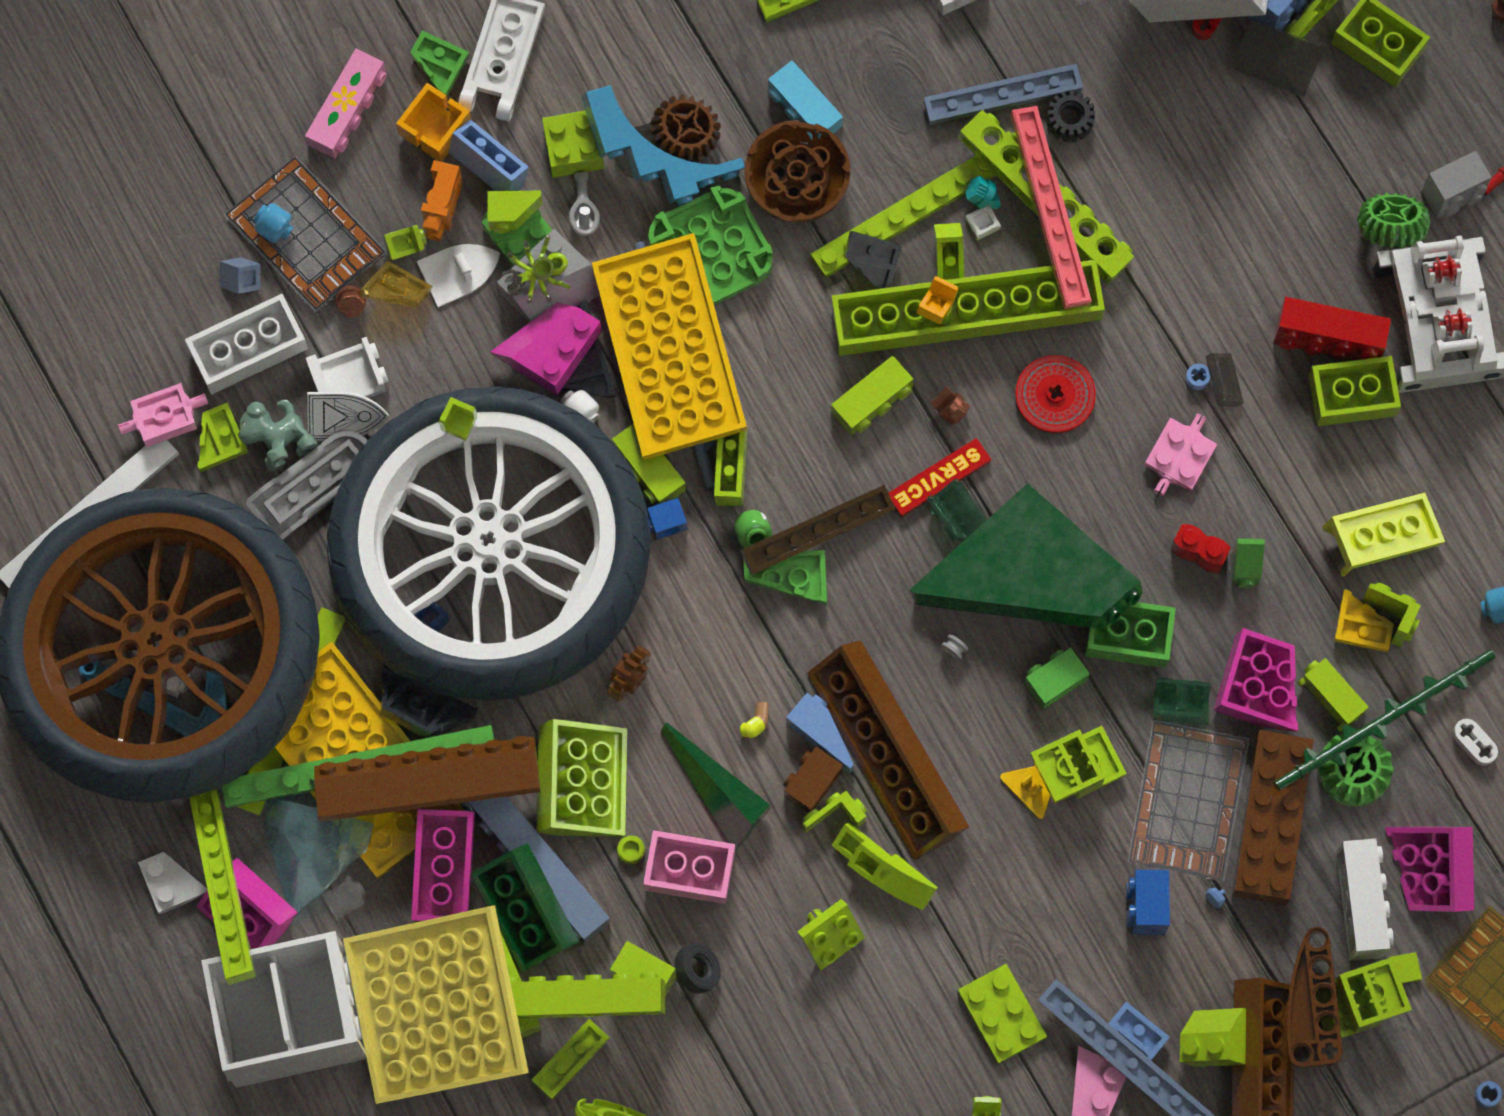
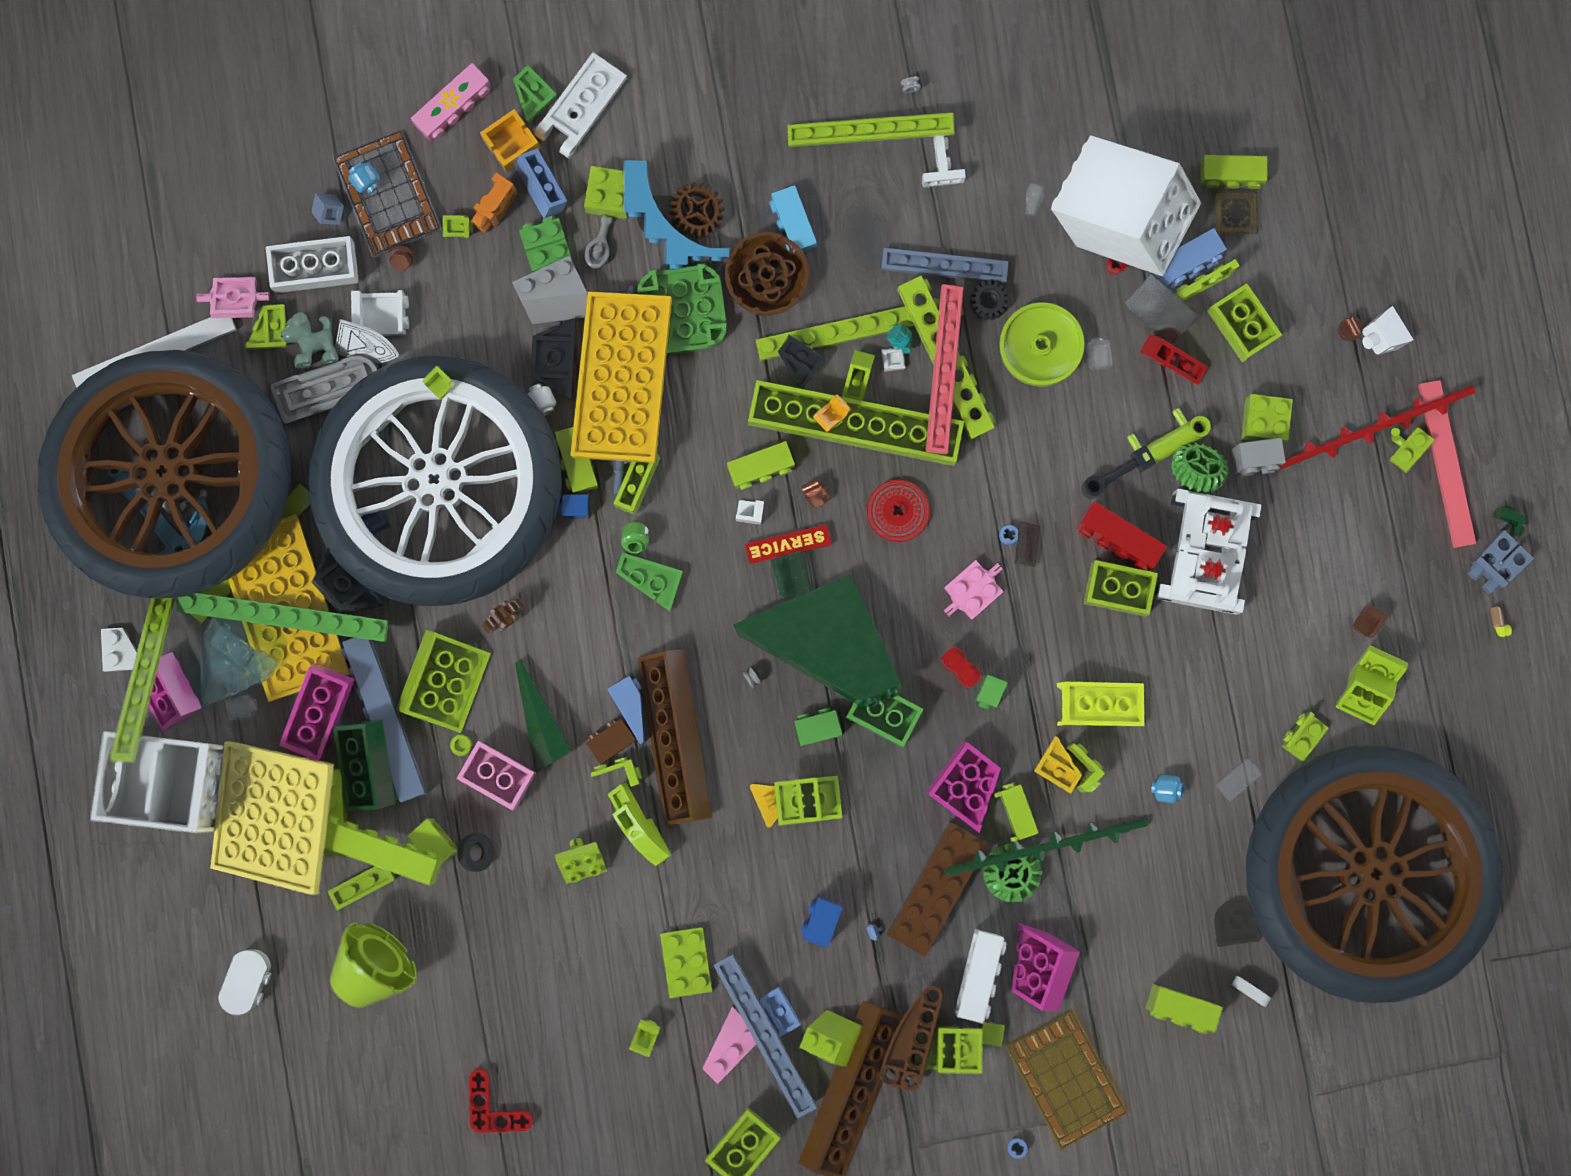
camera: 15 degrees right, 10 degrees up
reddish brown slope [314,736,541,822] -> none
clear yellow wing [360,261,433,308] -> none
white shield [417,244,500,308] -> none
lime slope [488,190,543,234] -> none
dark pink wedge [490,302,602,395] -> none
animal [502,236,571,305] -> none
arm [739,702,769,738] -> none
dark brown plate [740,485,895,575] -> none
clear piece [1127,719,1250,882] -> none
clear green bracket [1153,678,1211,725] -> none
white beam [1453,719,1498,766] -> none
none -> white panel [736,500,764,525]
none -> lime dish [1000,303,1084,387]
none -> lime piece [1081,408,1211,499]
none -> clear brick [1086,337,1113,371]
none -> red slope [1139,334,1208,385]
none -> lime brick [1241,394,1293,444]

